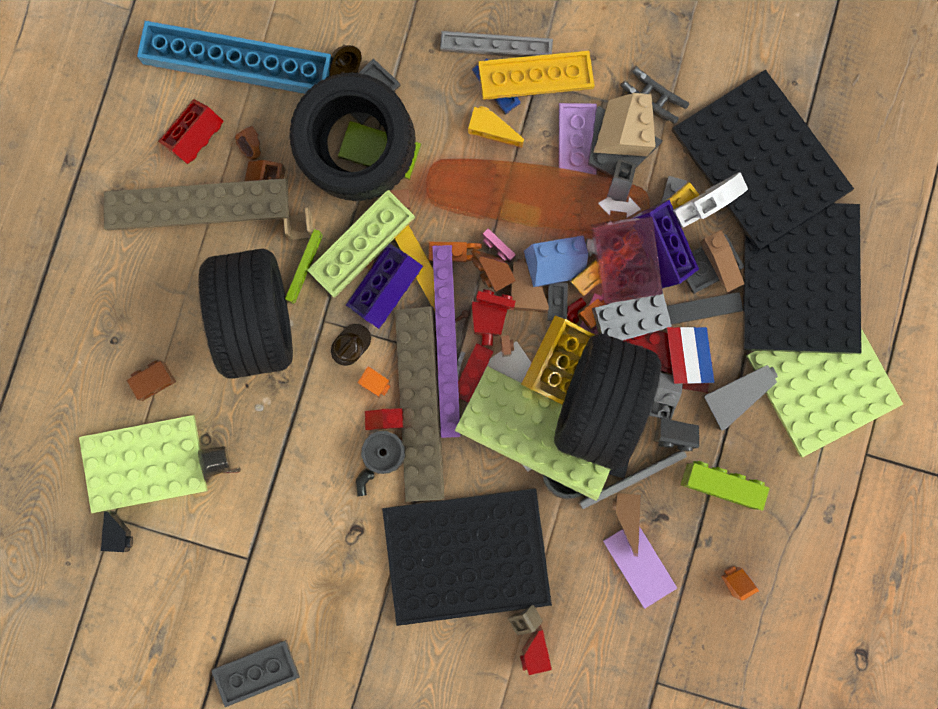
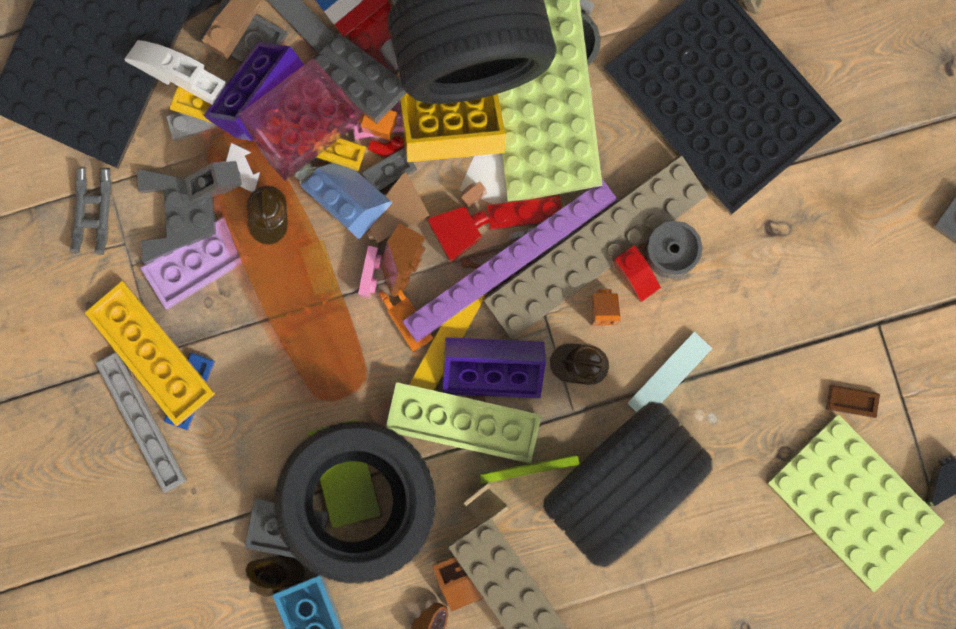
camera: 120 degrees left, 0 degrees up
dark orange brick [127,360,176,401] -> none
clear smoke hat [198,446,241,483] -> none
pearl dark grey arm [356,469,375,497] -> none
yellow slope [468,106,524,148] -> none
red plate [476,289,516,311] -> none
tan wedge [593,93,655,156] -> none
none -> dark brown piece [247,186,288,245]
none -> light aqua tile [627,332,712,412]
none -> reddish brown tile [826,385,880,418]

